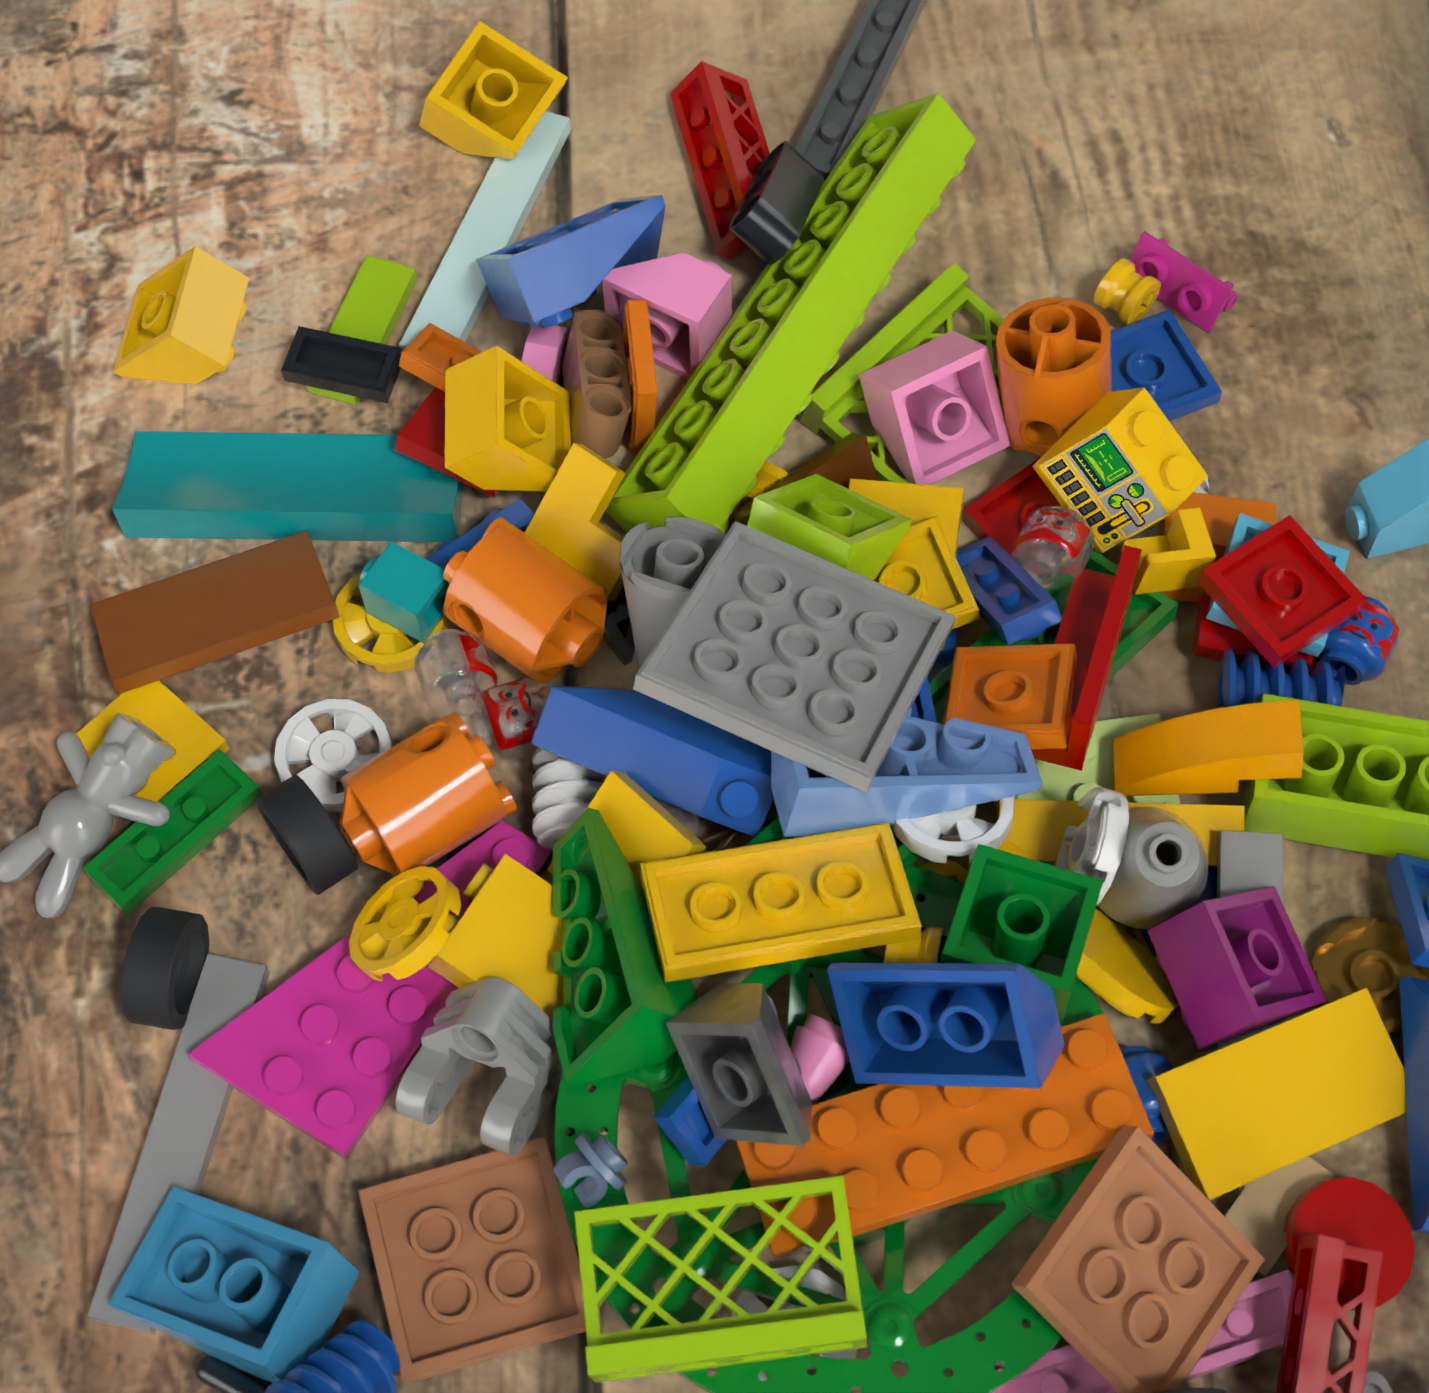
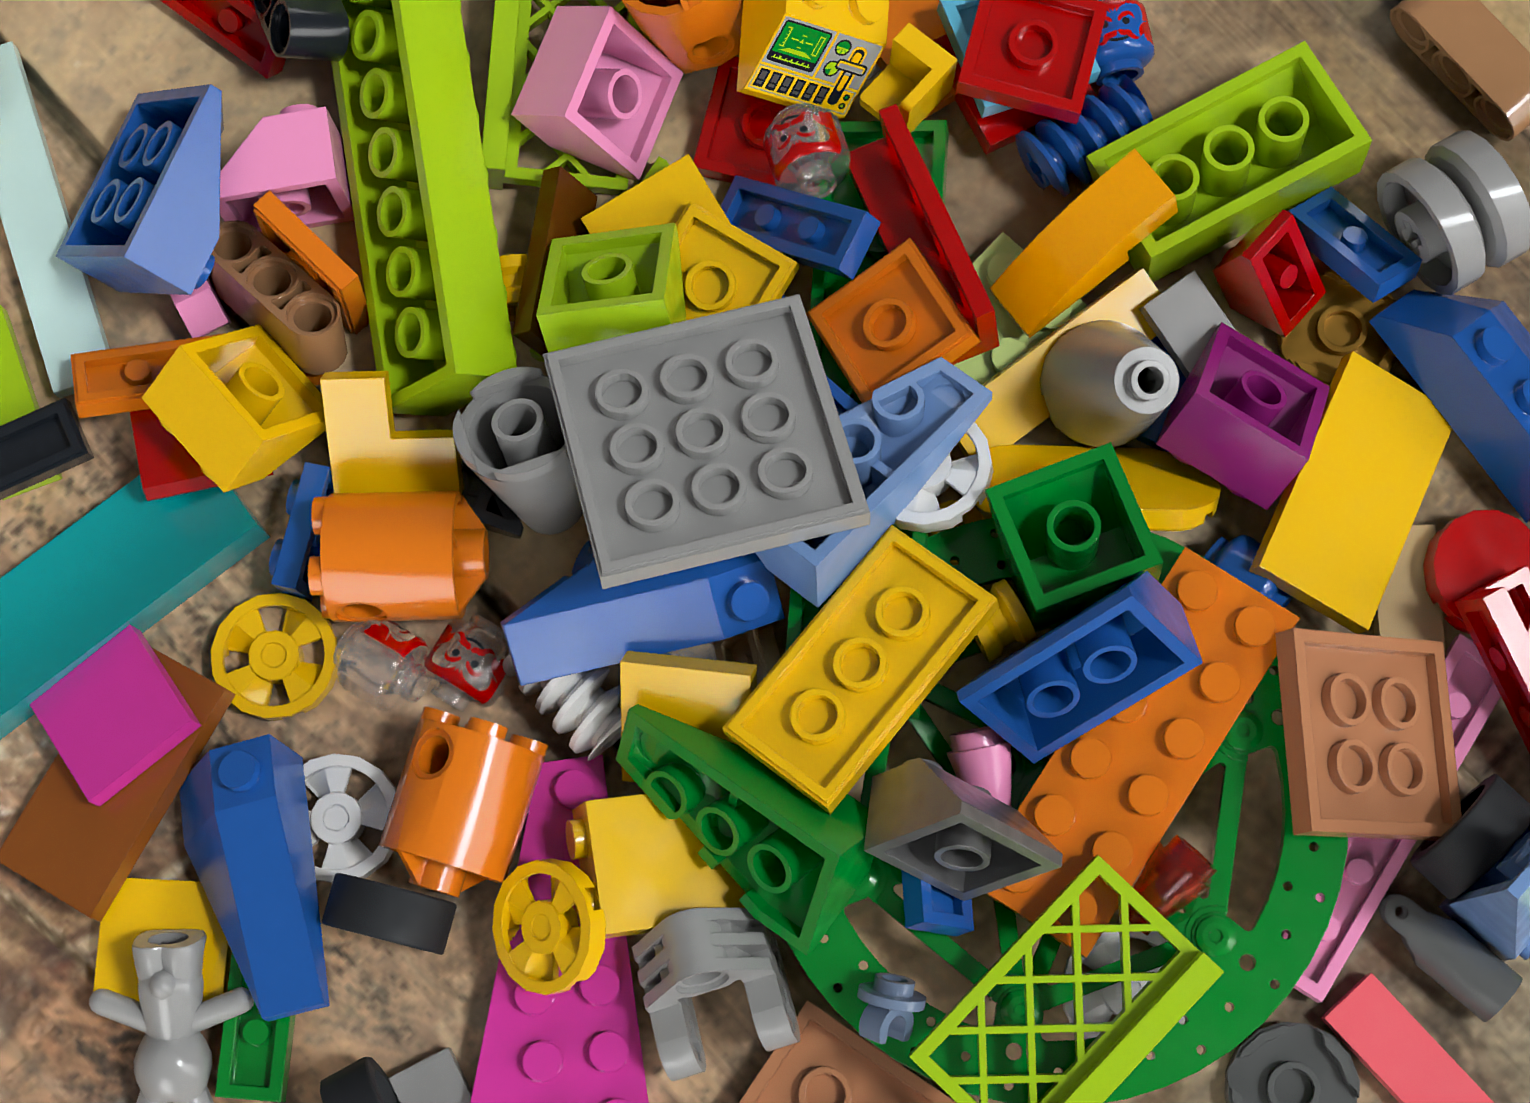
camera: 35 degrees left, 15 degrees up
teal brick [358,541,450,643] -> none
white piece [1055,787,1129,906] -> none
none -> dark pink tile [29,625,202,807]
none -> blue wedge [179,734,330,1022]
none -> clear red cone [1128,834,1217,936]
none -> red slope [1213,209,1326,337]

